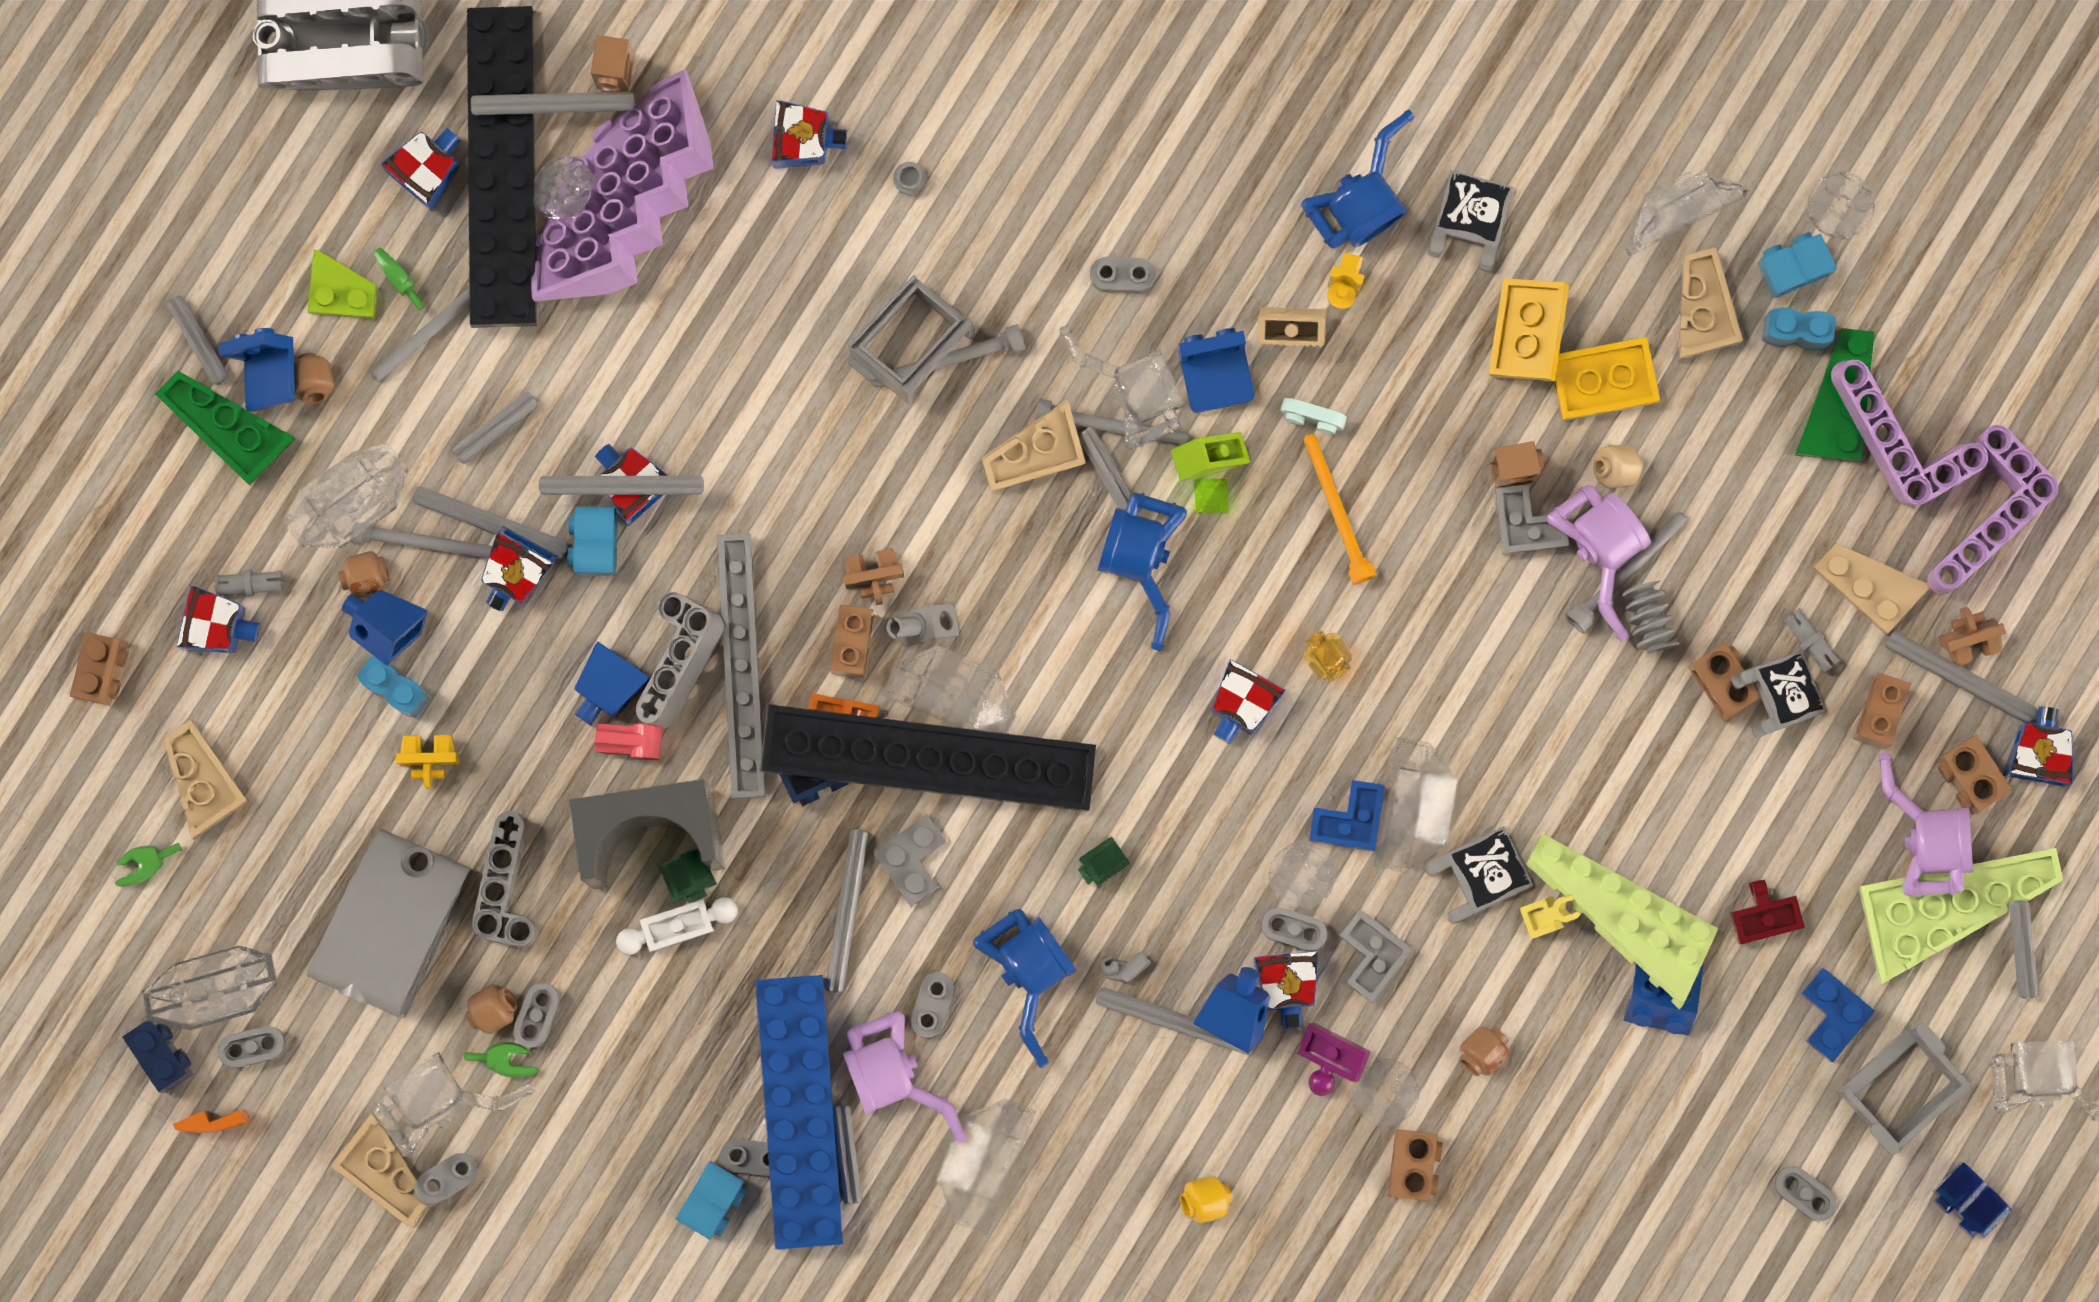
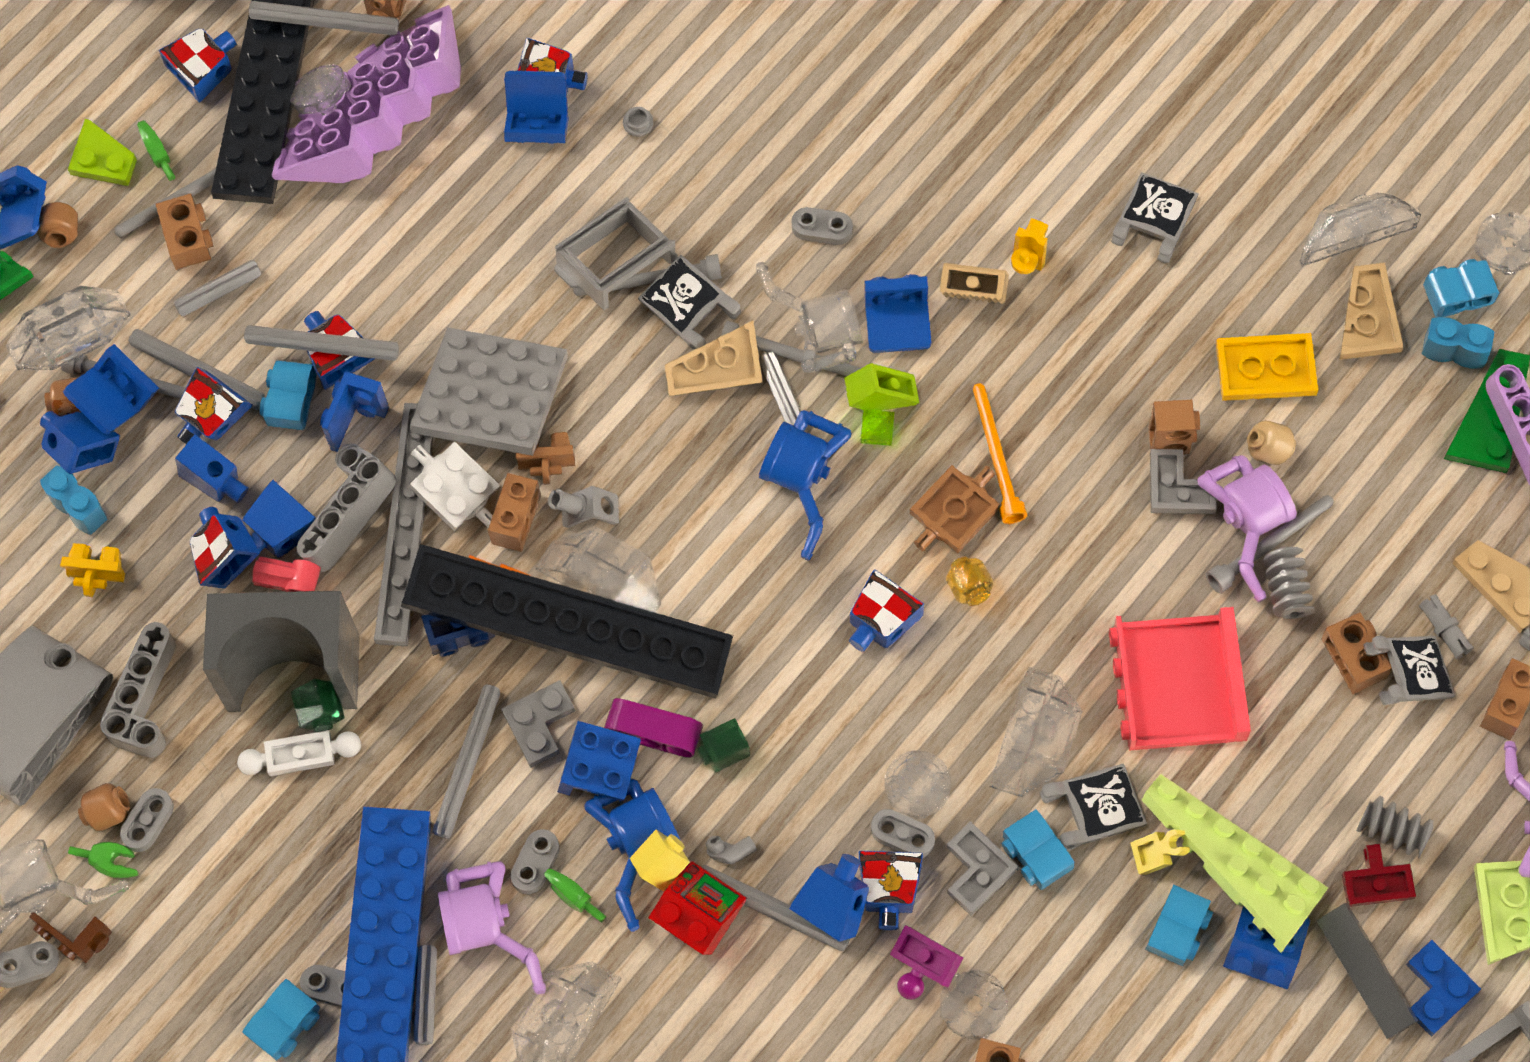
camera: 10 degrees right, 15 degrees down
light aqua plate [1280,398,1347,435] -> none
blue piece [1301,109,1415,249] -> none
blue plate [1309,780,1385,851] -> none
medium nougat head [1459,1027,1509,1077] -> none
yellow plate [1489,278,1569,382] -> none
none -> reddish brown bracket [29,912,112,964]
none -> blue bracket [63,344,159,434]
none -> medium nougat brick [155,193,214,270]
none -> blue torso [175,434,249,503]
none -> torso [190,507,260,589]
none -> blue bracket [320,371,389,452]
none -> white plate [409,441,500,531]
none -> light grey plate [410,327,568,456]
none -> blue bracket [504,71,569,144]
none -> bright green hand [544,868,606,923]
none -> blue bracket [557,721,641,801]
none -> magenta beam [604,698,703,758]
none -> light yellow brick [629,830,690,891]
none -> flag [638,255,741,350]
none -> red slope [648,861,747,955]
none -> medium nougat plate [910,465,1000,553]
none -> dark azure brick [1001,809,1075,890]
none -> coral panel [1109,607,1251,751]
none -> dark azure brick [1145,885,1214,966]
none -> dark grey tile [1316,903,1418,1039]
none -> light grey piece [1356,796,1434,859]

